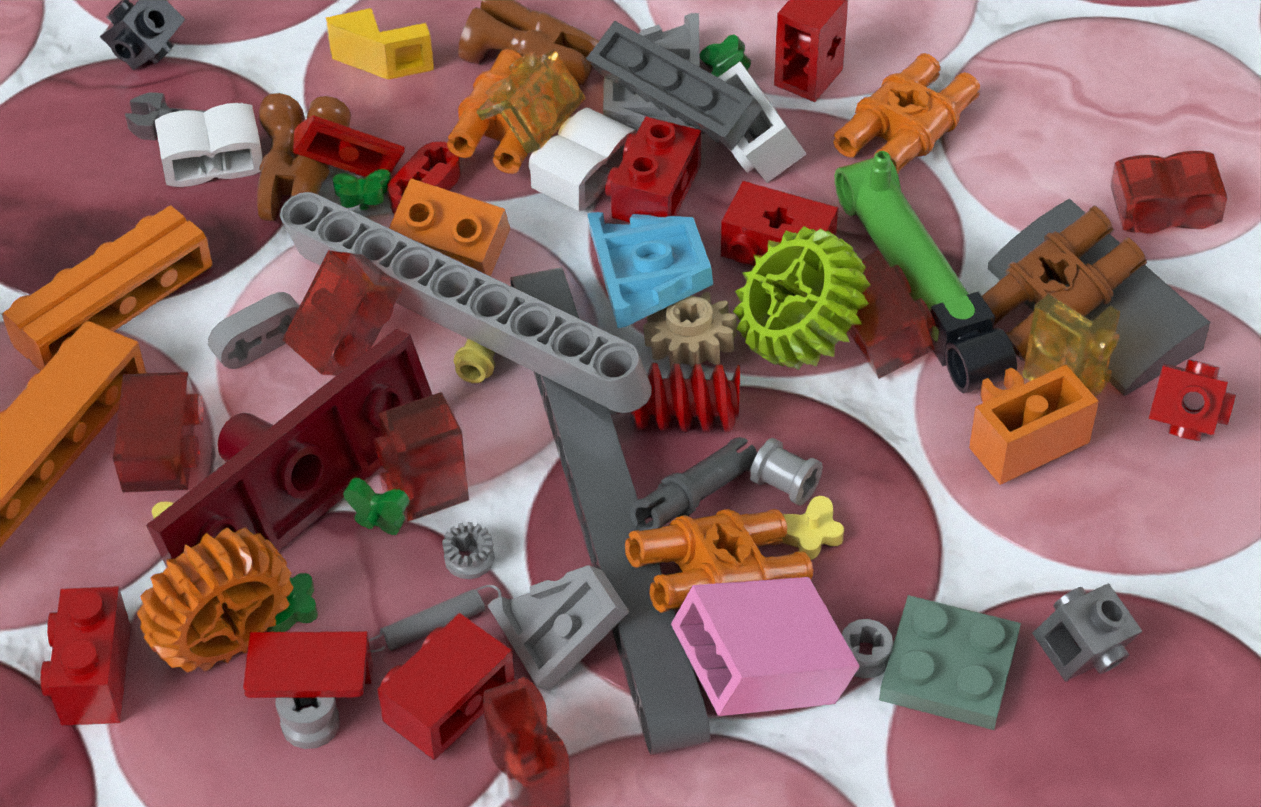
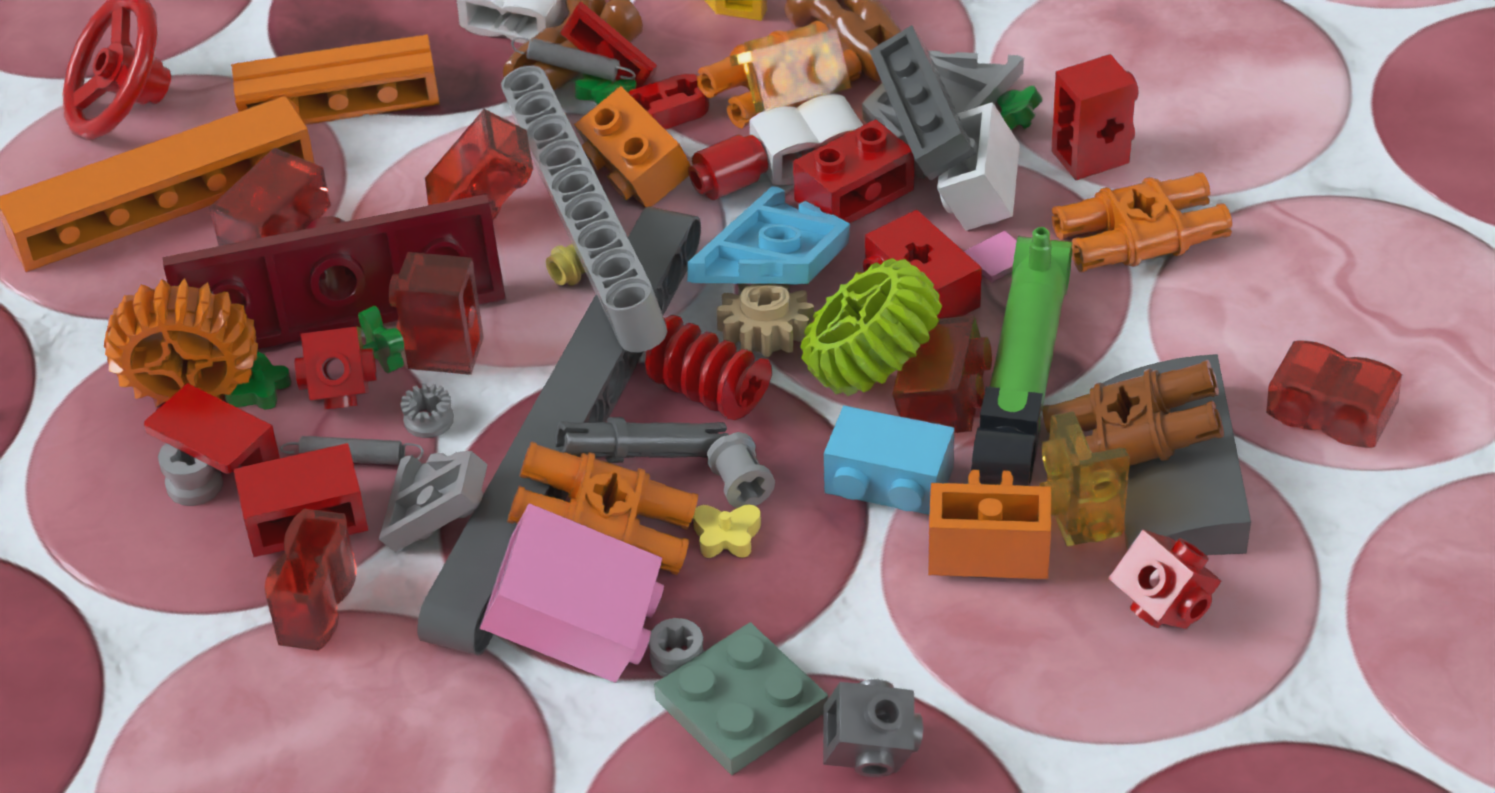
camera: 35 degrees right, 5 degrees down
red brick [40,586,131,726] -> none
light grey beam [208,292,307,369] -> none
none -> red brick [294,326,377,410]
none -> light grey piece [511,37,635,81]
none -> red brick [688,134,768,200]
none -> medium azure brick [824,405,955,515]
none -> bright pink piece [964,230,1017,283]

